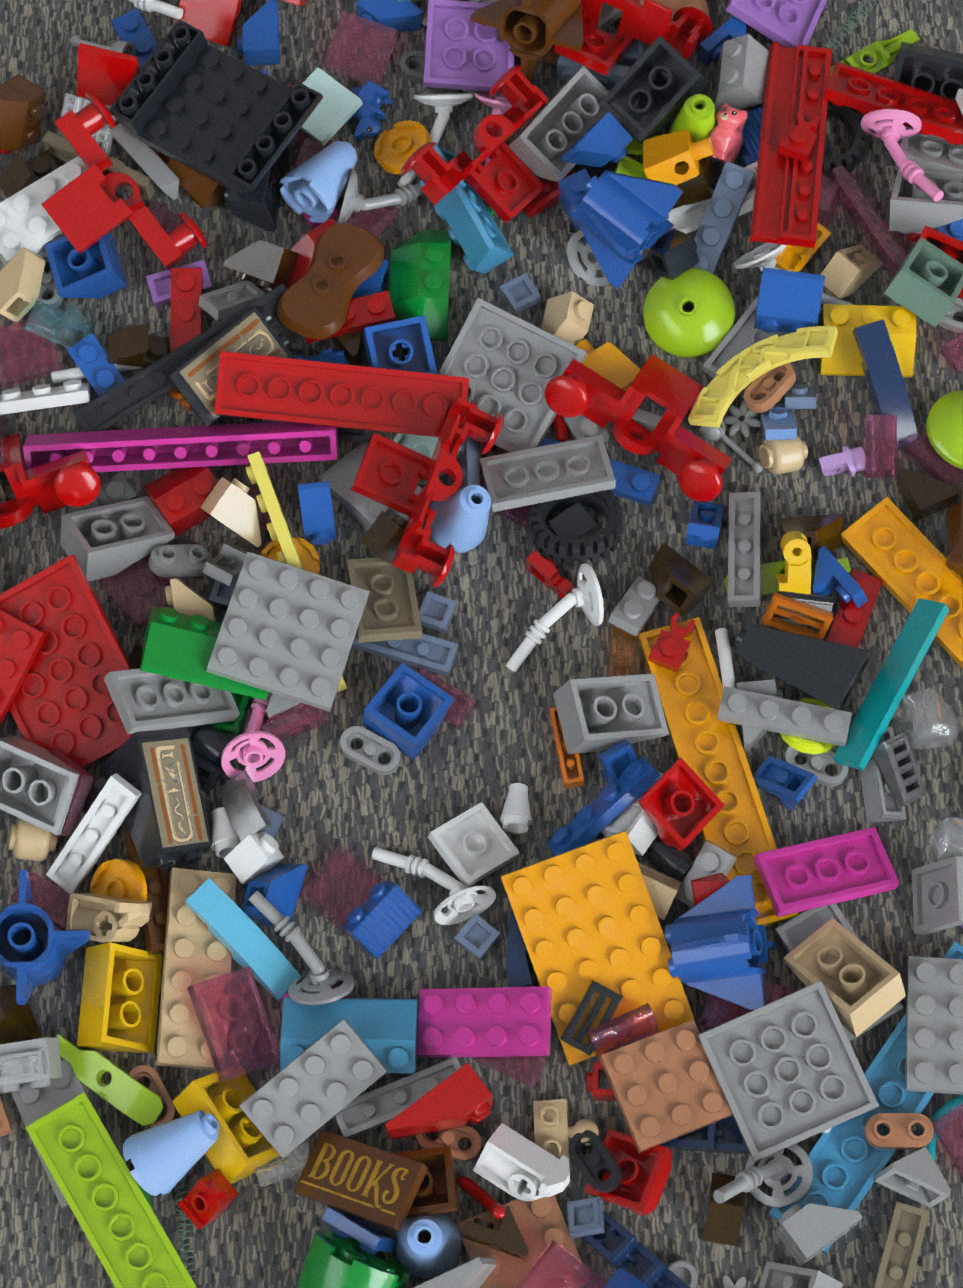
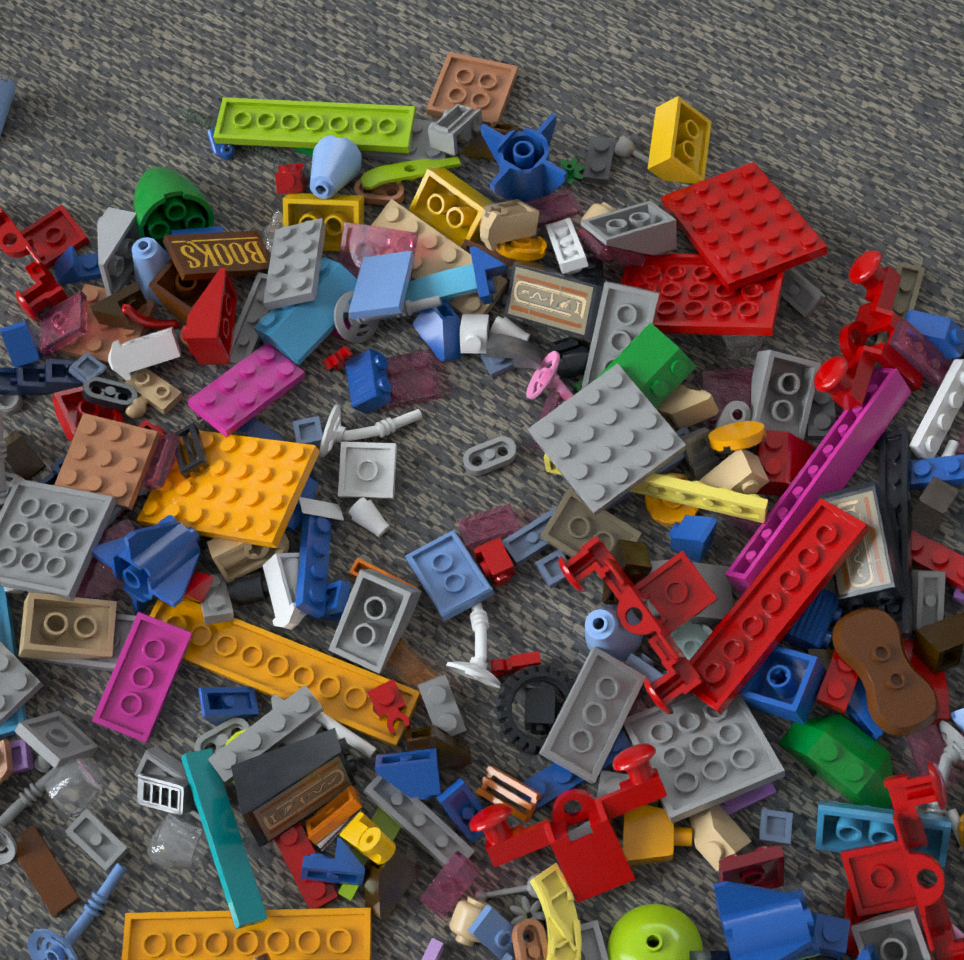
camera: 135 degrees right, 5 degrees down
blue slope [362,663,454,760] -> none
red slope [637,757,725,851] -> none
none -> white sticker [299,497,344,521]
none -> red plate [322,345,353,371]
none -> medium blue tile [349,251,415,319]
none -> blue slope [375,748,441,799]
none -> medium blue tile [405,530,494,622]
none -> clear pink plate [419,850,481,920]
none -> blue slope [469,246,508,305]
none -> red brick [474,537,515,586]
none -> orange tile [476,766,542,822]
none -> light orange tile [708,421,766,451]
none -> dark red plate [719,845,785,889]

